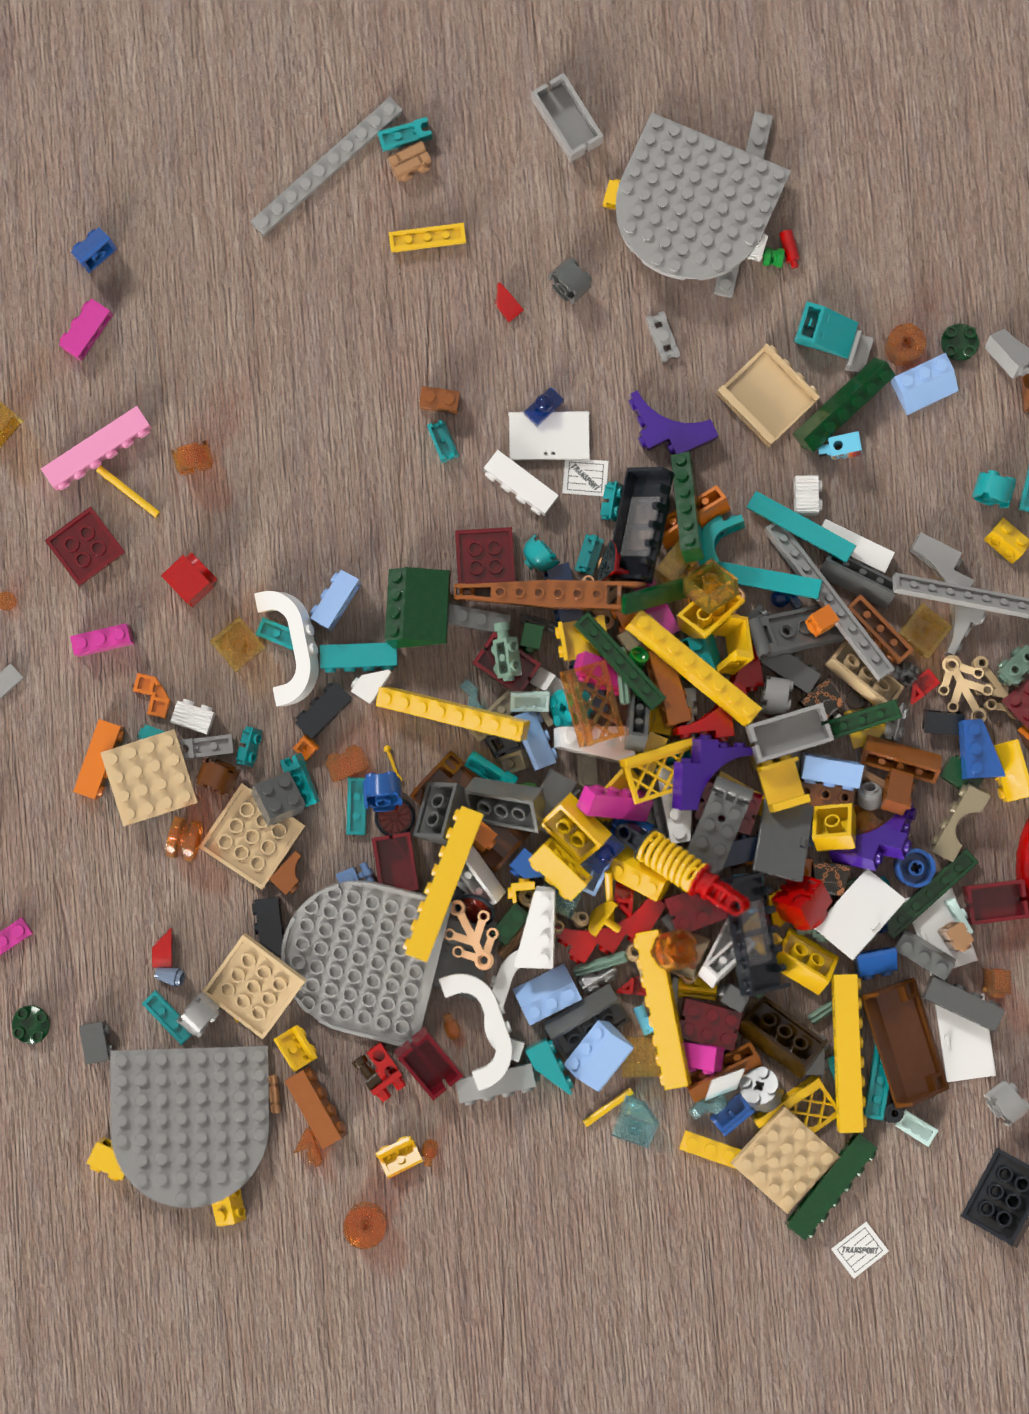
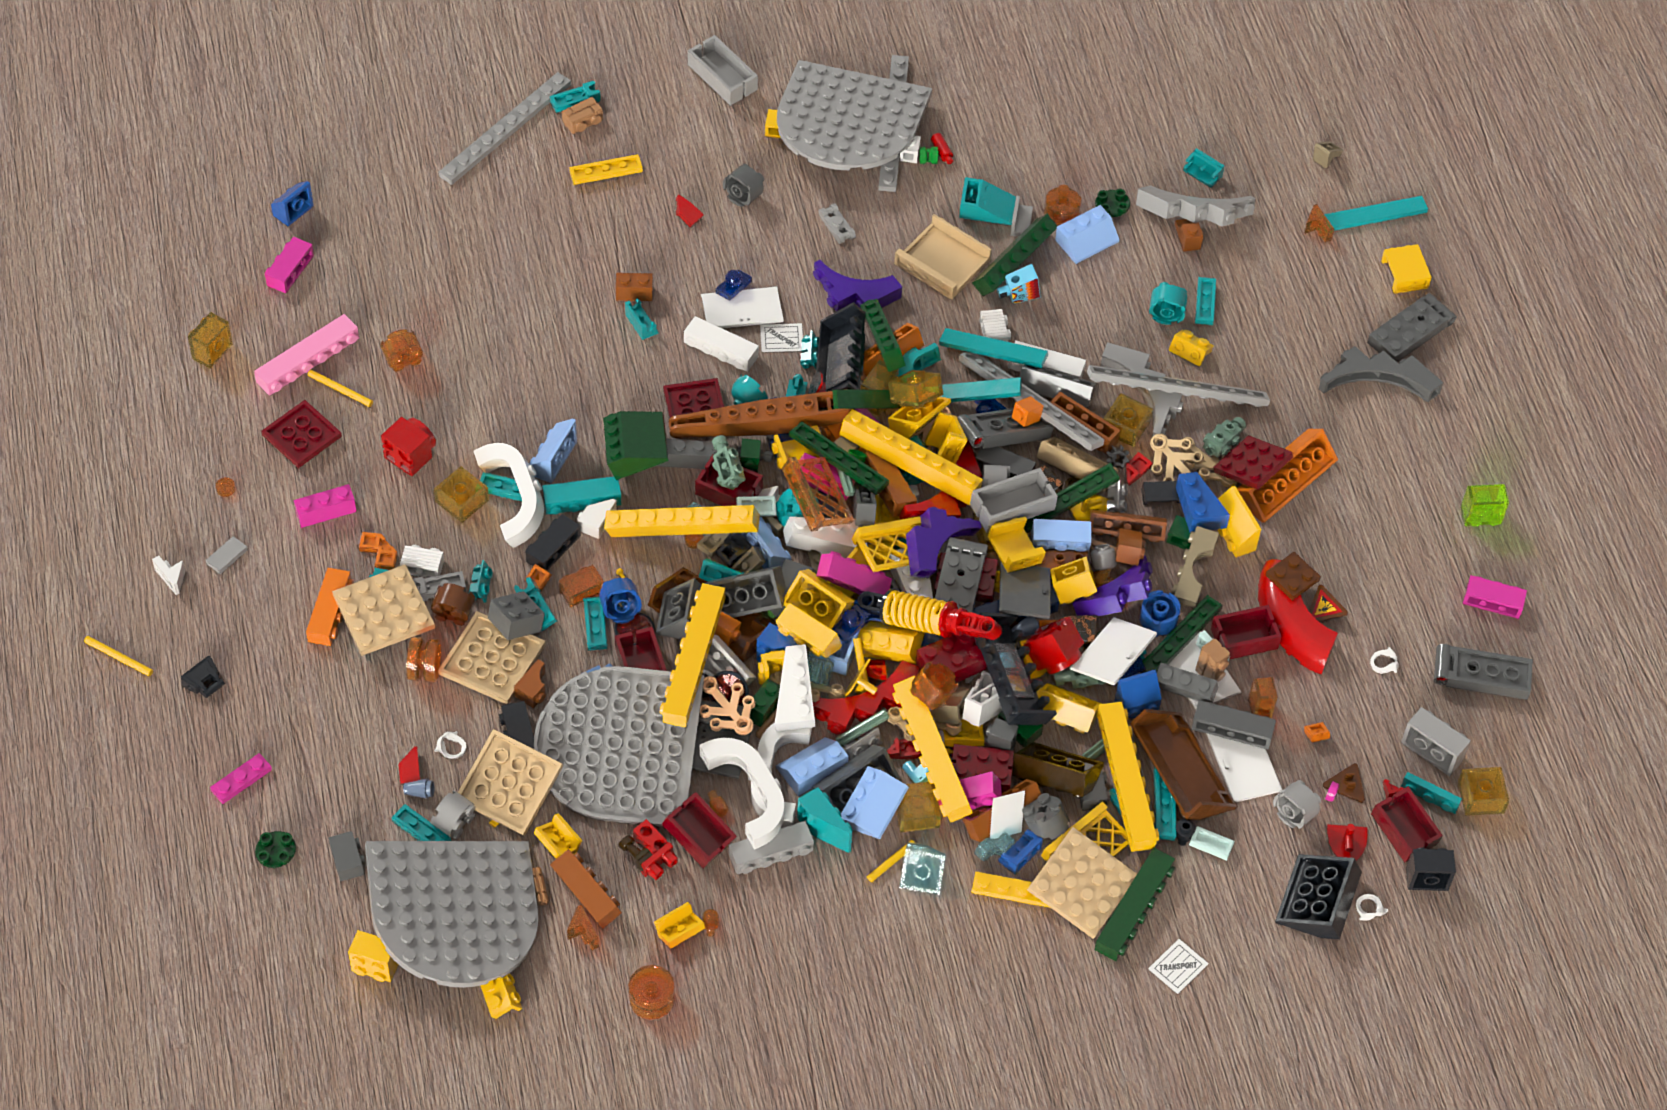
camera: 10 degrees left, 30 degrees down
none -> white piece [434,731,466,759]

